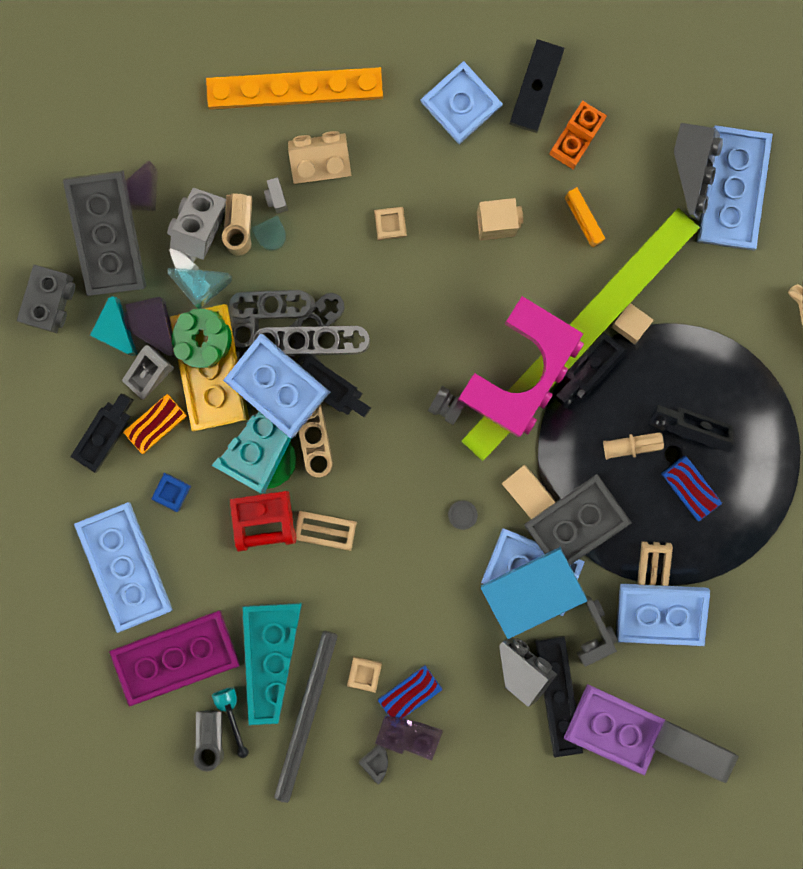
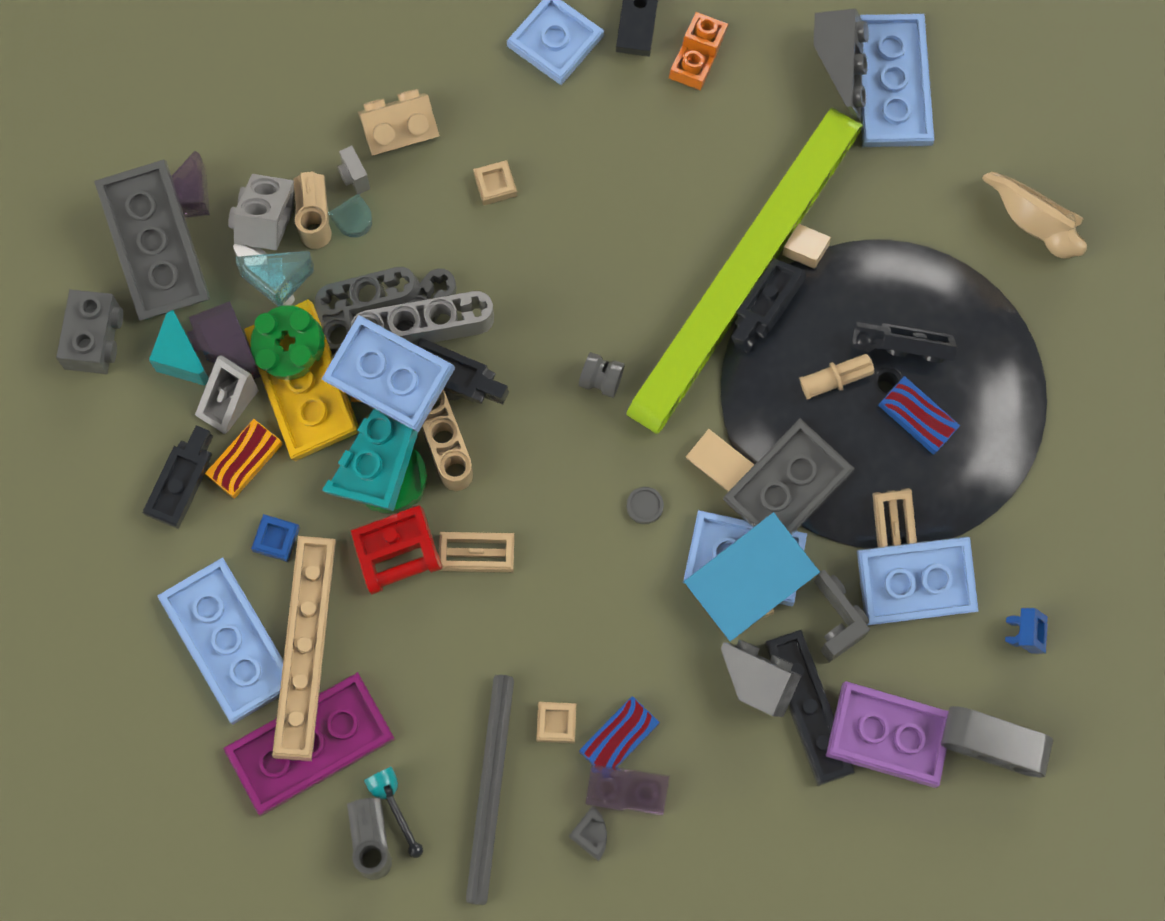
camera: 10 degrees left, 15 degrees down
light orange plate [206,67,383,110] -> none
teal wing [243,603,302,725] -> none
dark pink arch [458,296,584,437] -> none
tan brick [477,198,523,241] -> none
light orange tile [565,187,606,248] -> none
none -> tan tile [273,536,336,761]
none -> blue tile [1005,608,1048,654]

